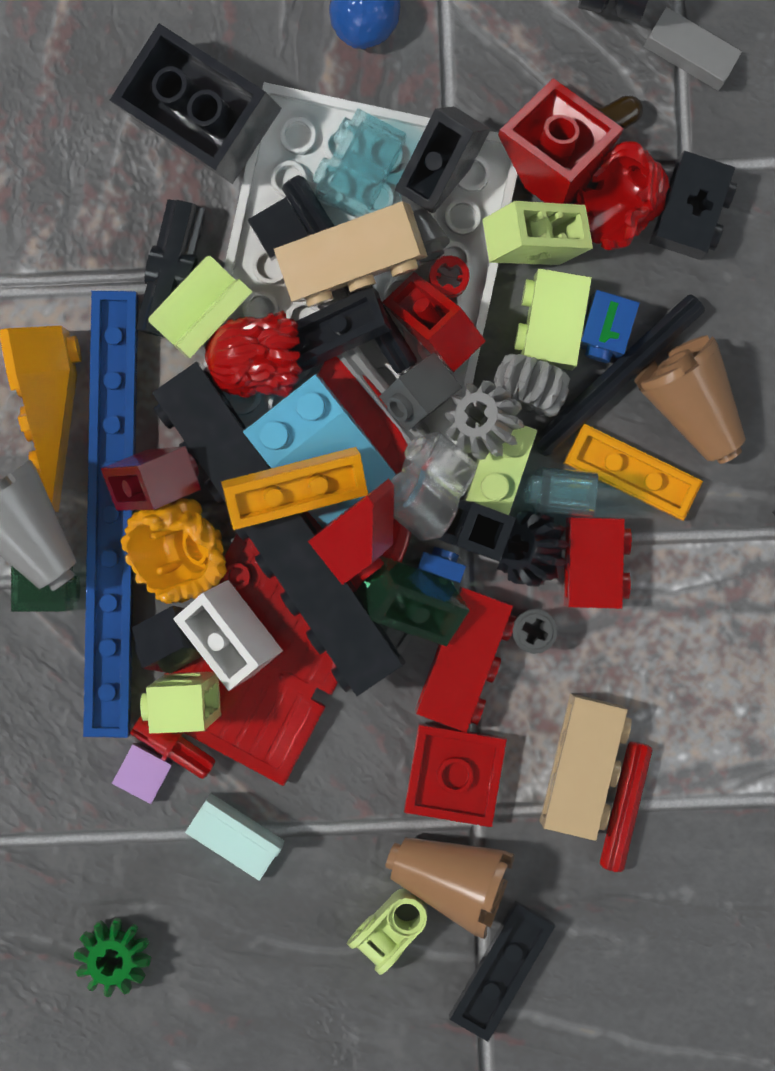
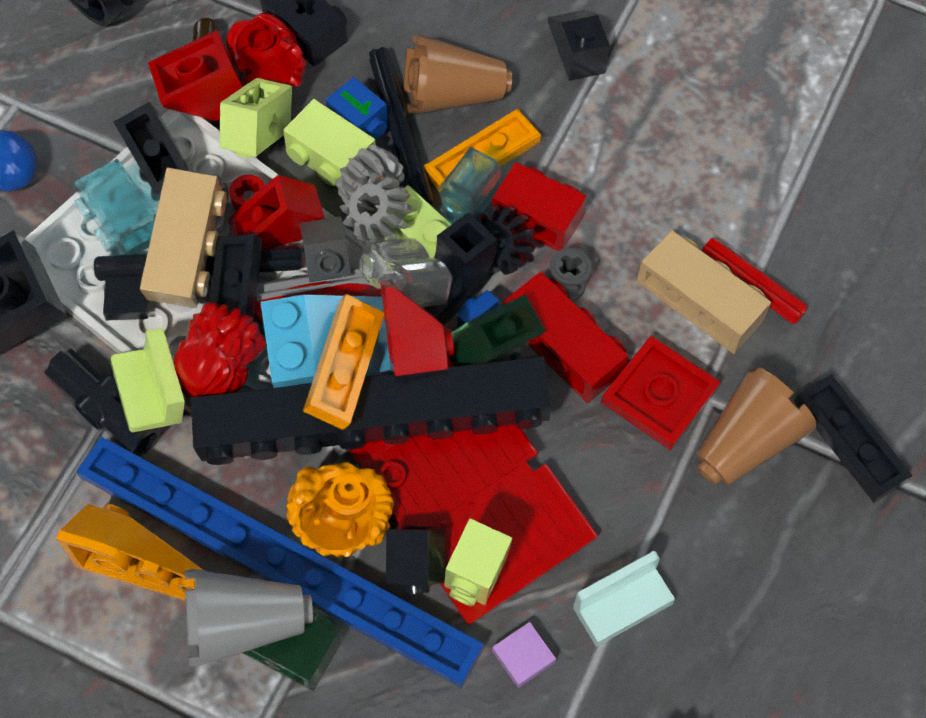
camera: 60 degrees left, 25 degrees down
dark red brick [101,446,201,511] -> none
red axle [130,716,215,779] -> none
white brick [173,580,283,691] -> none
yellowish green piece [347,888,427,975] -> none

